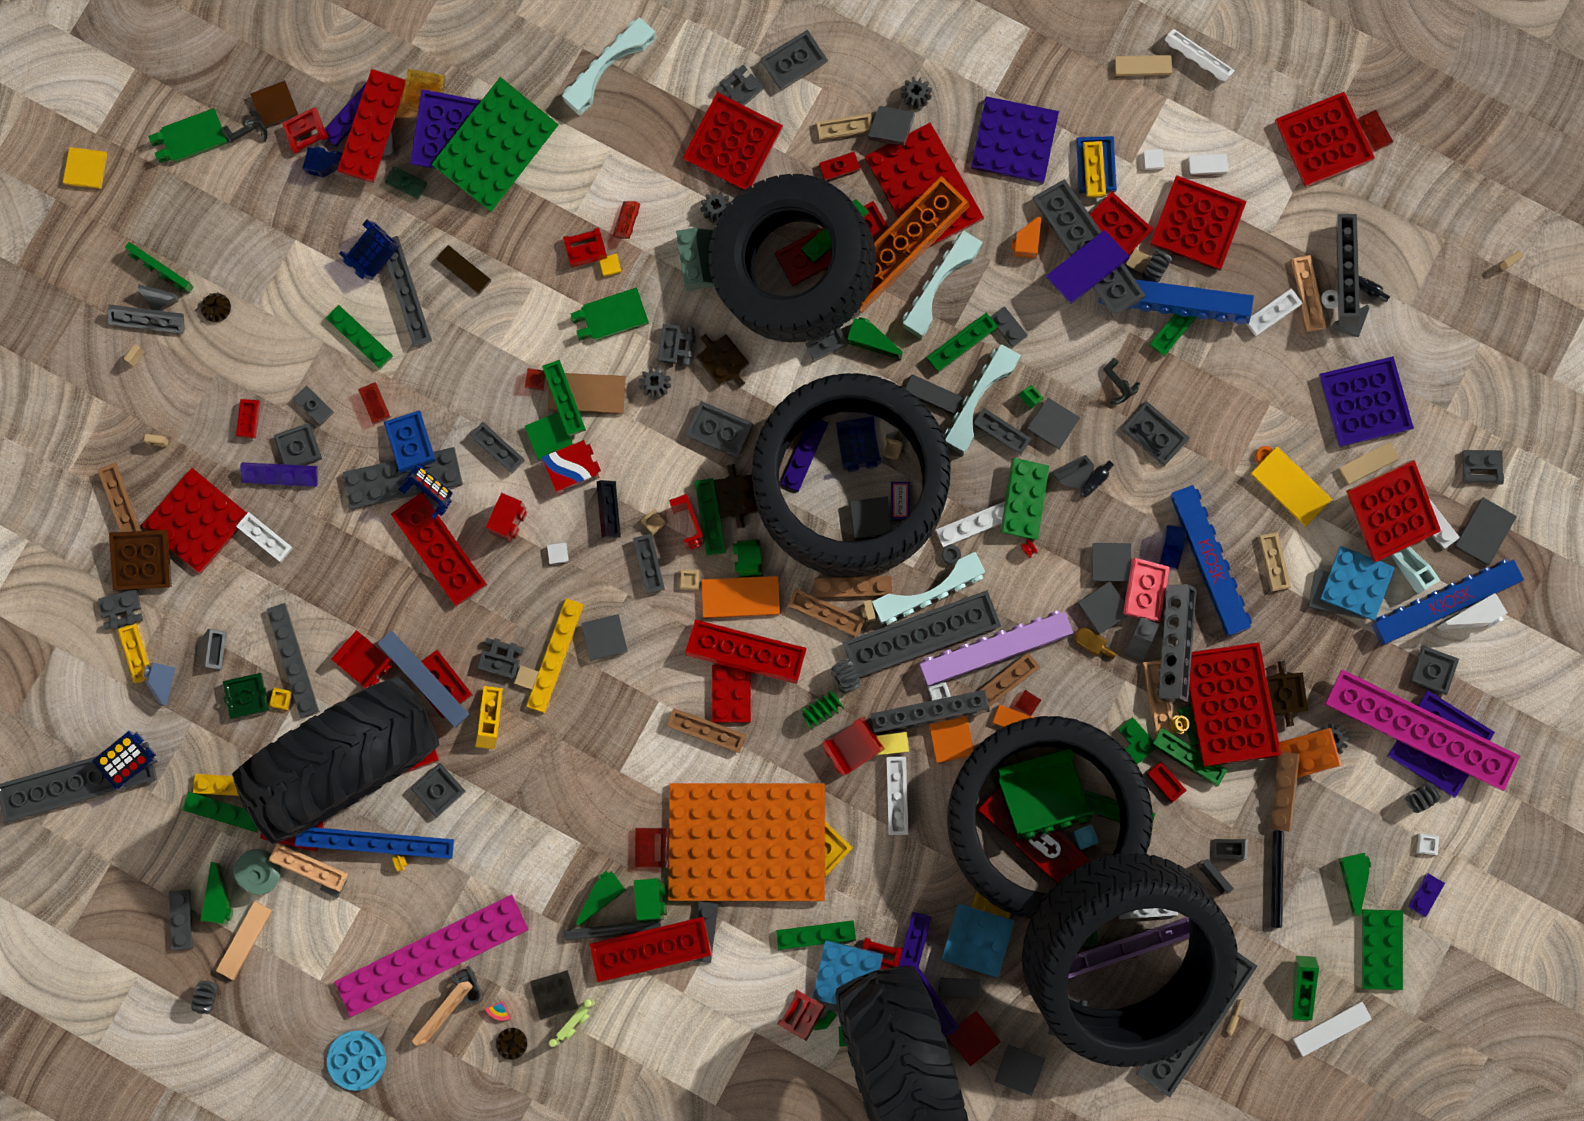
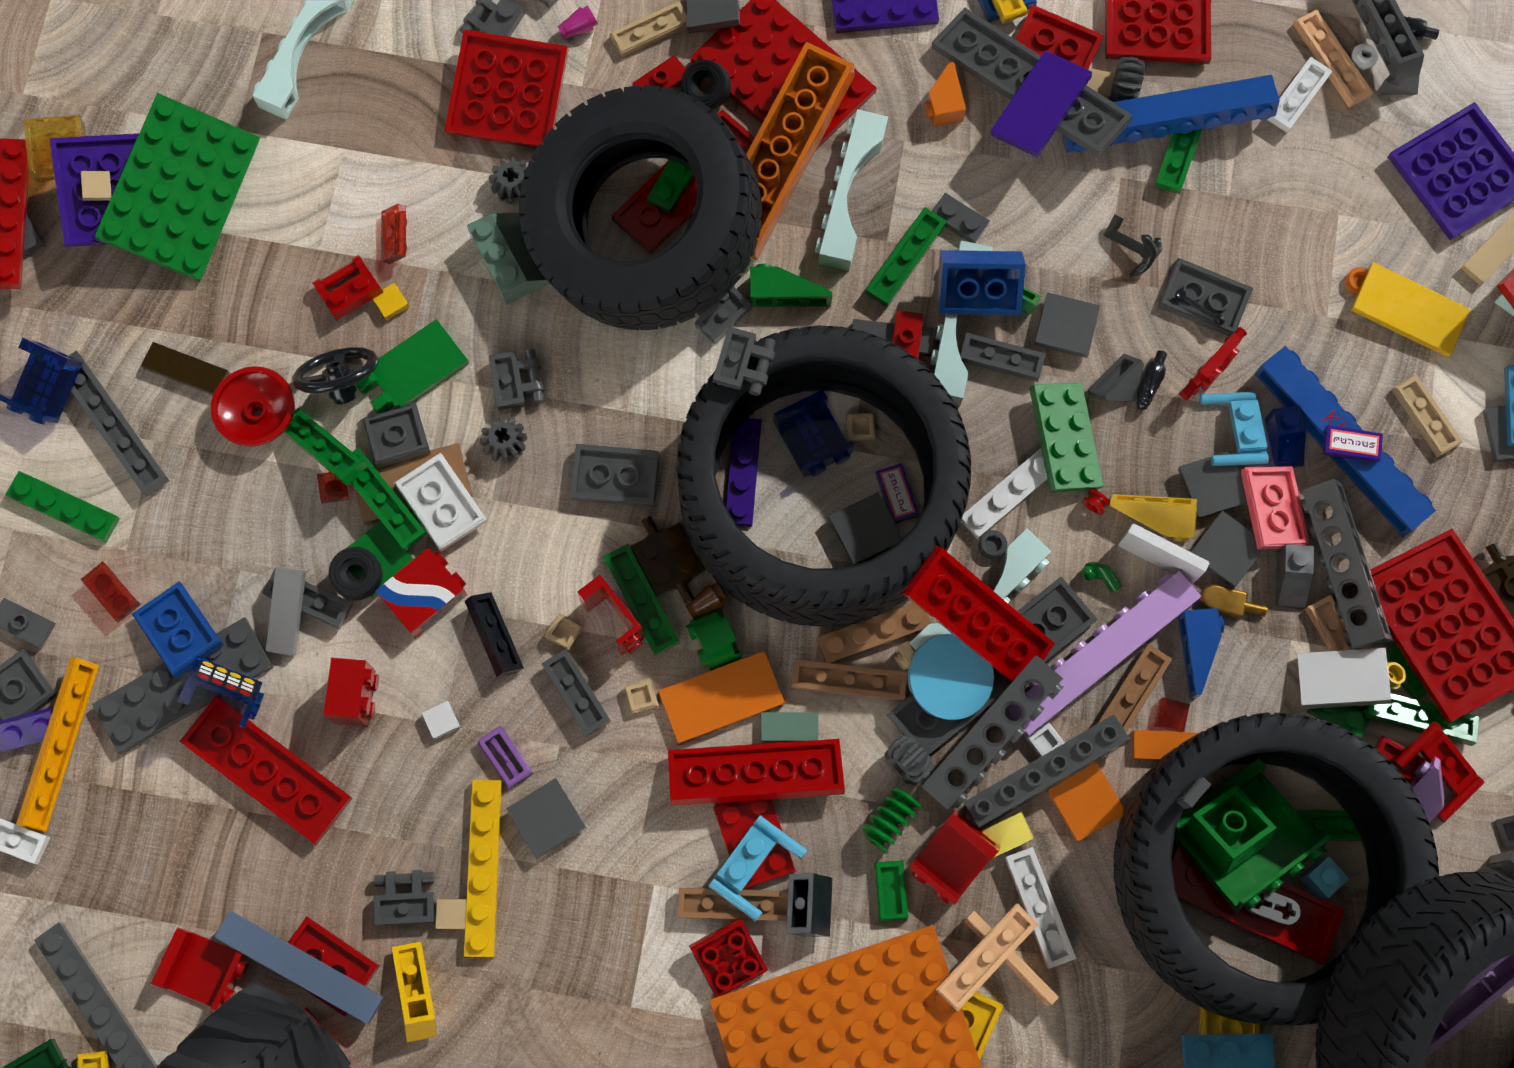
camera: 25 degrees left, 5 degrees down
clear green plate [385,166,427,200] -> none
dark brown plate [696,334,749,388] -> none
none -> light orange tile [16,657,100,832]
none -> tan tile [81,171,111,201]
none -> red dish [211,366,295,447]
none -> light grey tile [265,567,306,656]
none -> green plate [283,408,367,486]
none -> black piece [292,347,379,404]
none -> black tyre [329,547,383,600]
none -> dark grey plate [363,403,431,469]
none -> white tile [394,453,487,552]
none -> medium lavender tile [477,725,533,790]
none -> dark pink cone [557,5,598,40]
none -> black tyre [681,59,731,110]
none -> reddish brown cone [685,582,729,619]
none -> red tile [689,917,768,997]
none -> medium azure plate [708,815,807,922]
none -> dark grey plate [713,326,776,396]
none -> sand green tile [761,712,818,742]
none -> black brick [786,873,833,937]
none -> green tile [874,860,908,922]
none -> red plate [892,310,924,359]
none -> red plate [903,545,1056,683]
none -> medium azure tile [908,634,994,720]
none -> dark grey brick [922,655,1064,810]
none -> light nougat tile [935,903,1039,1011]
none -> blue slope [938,250,1026,315]
none -> light nougat tile [964,911,1059,1005]
none -> green arm [1081,561,1122,593]
none -> yellow slope [1110,494,1197,541]
none -> white tile [1117,524,1209,584]
none -> dark grey tile [1177,777,1211,809]
none -> blue slope [1178,608,1224,699]
none -> red plate [1179,327,1247,401]
none -> green brick [1186,785,1277,874]
none -> medium azure plate [1199,392,1269,466]
none -> white tile [1297,648,1391,709]
none -> tile [1323,425,1383,463]
none -> red plate [1393,721,1485,823]
none -> lavender slope [1408,756,1444,823]

